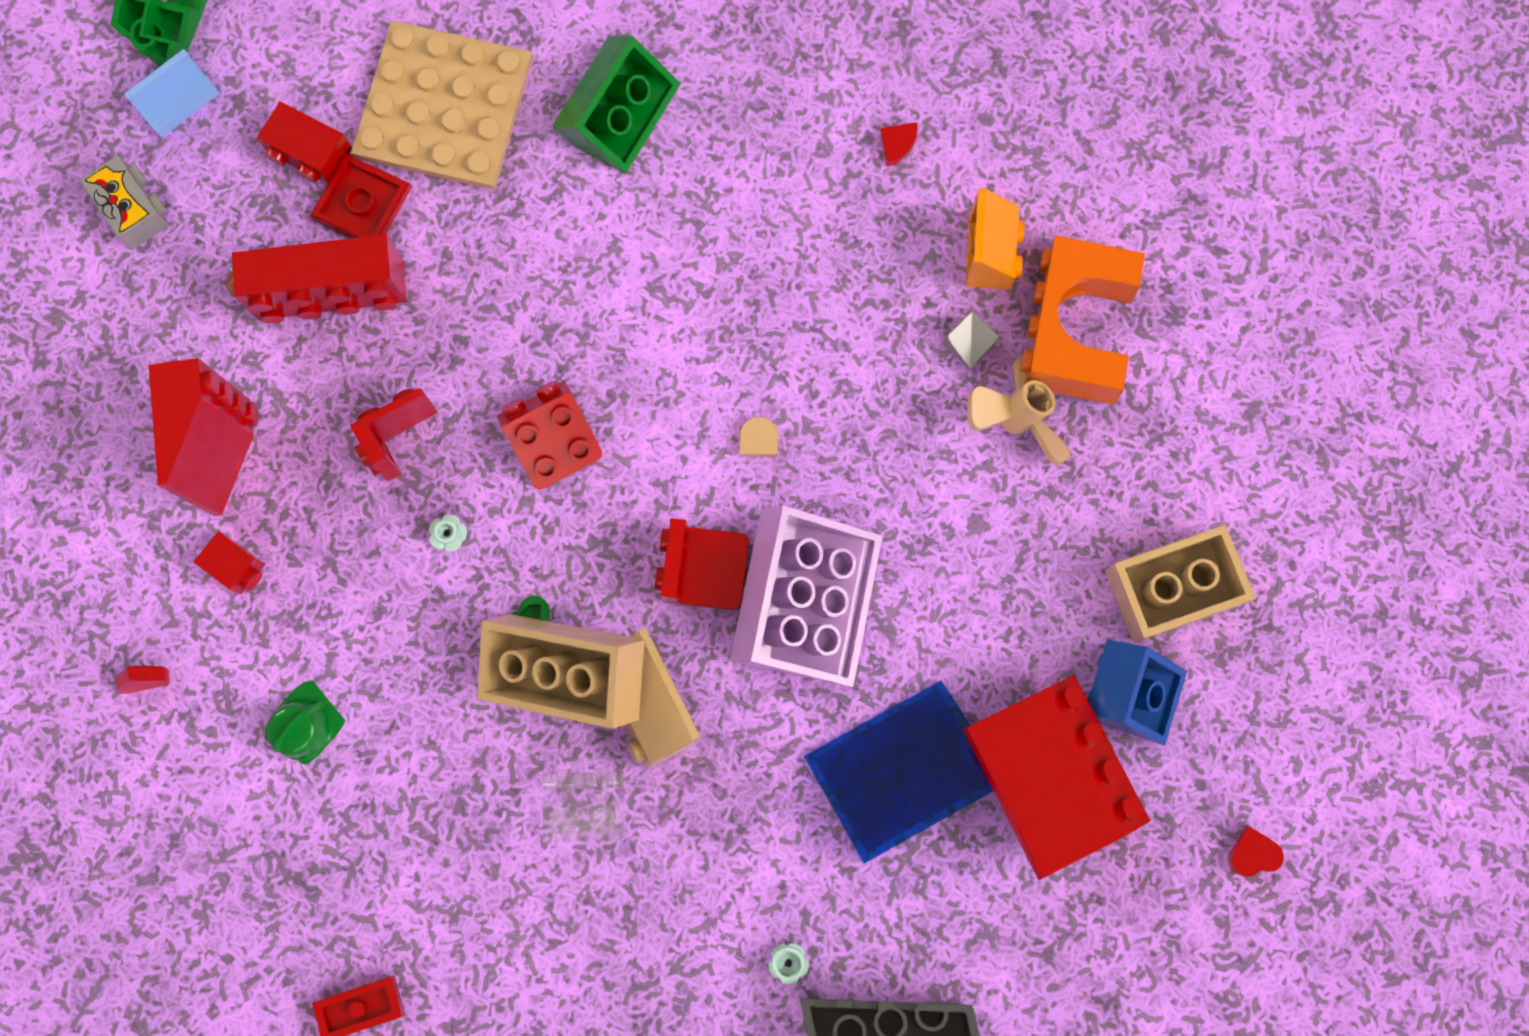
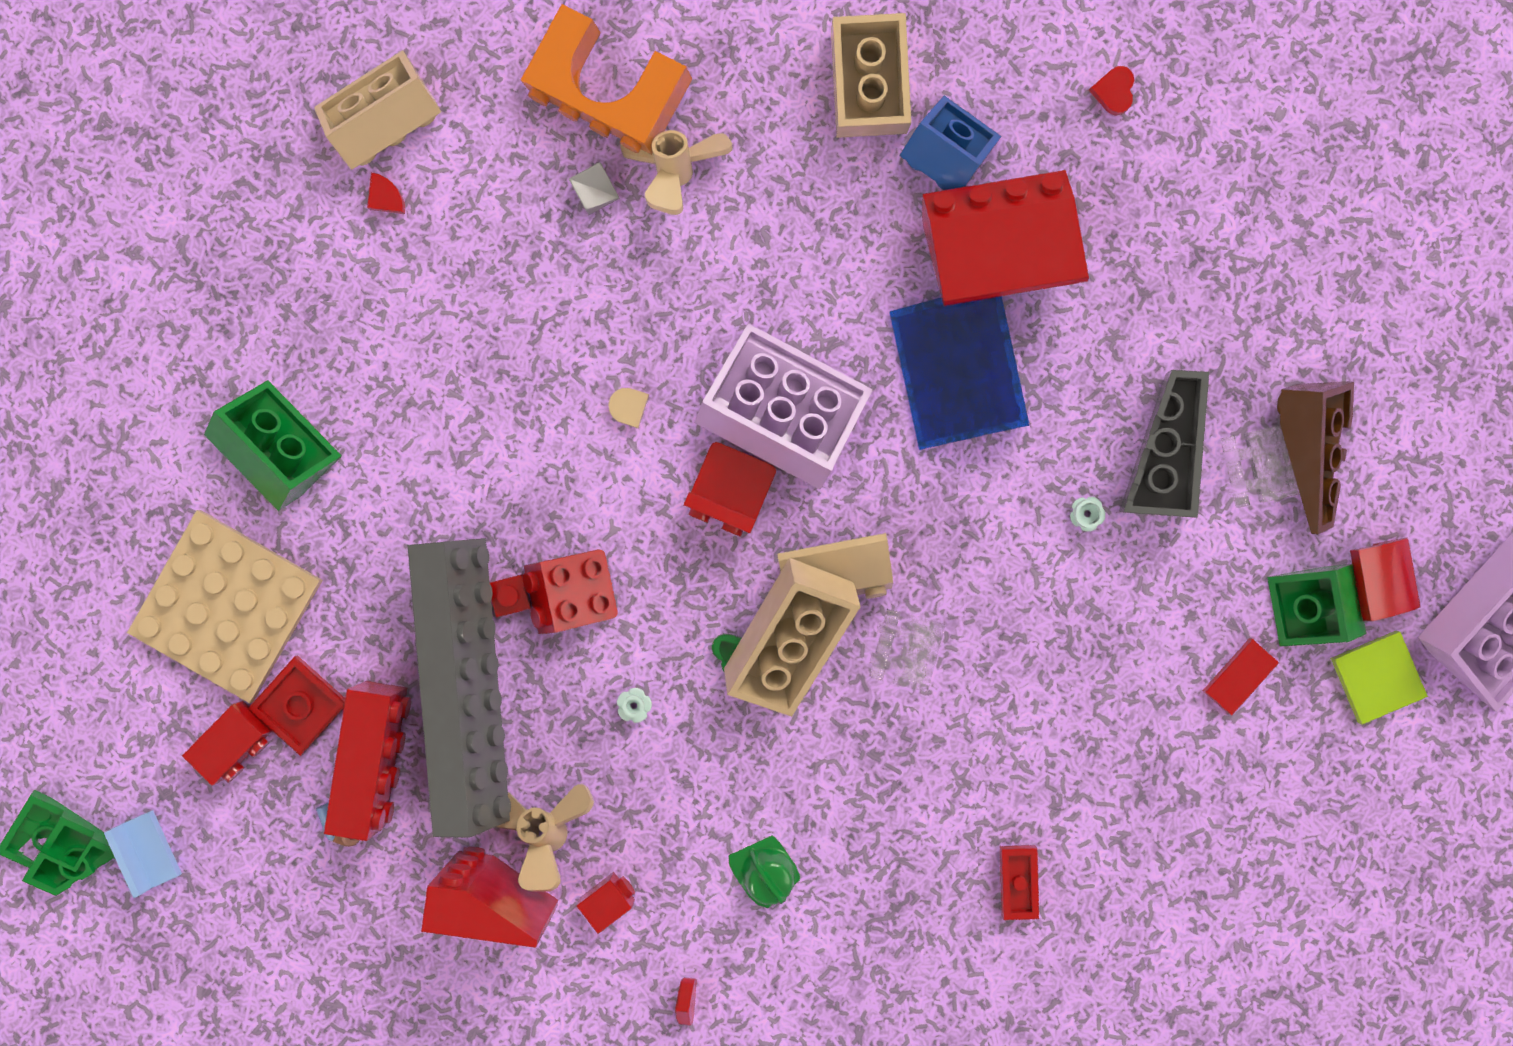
camera: 75 degrees left, 10 degrees up
light grey brick [80,155,170,250] -> none
red bracket [350,388,438,482] -> none
light orange slope [965,188,1025,290] -> none
none -> tan slope [314,50,441,170]
none -> dark grey brick [407,538,511,838]
none -> red plate [490,574,532,618]
none -> tan piece [496,784,594,892]

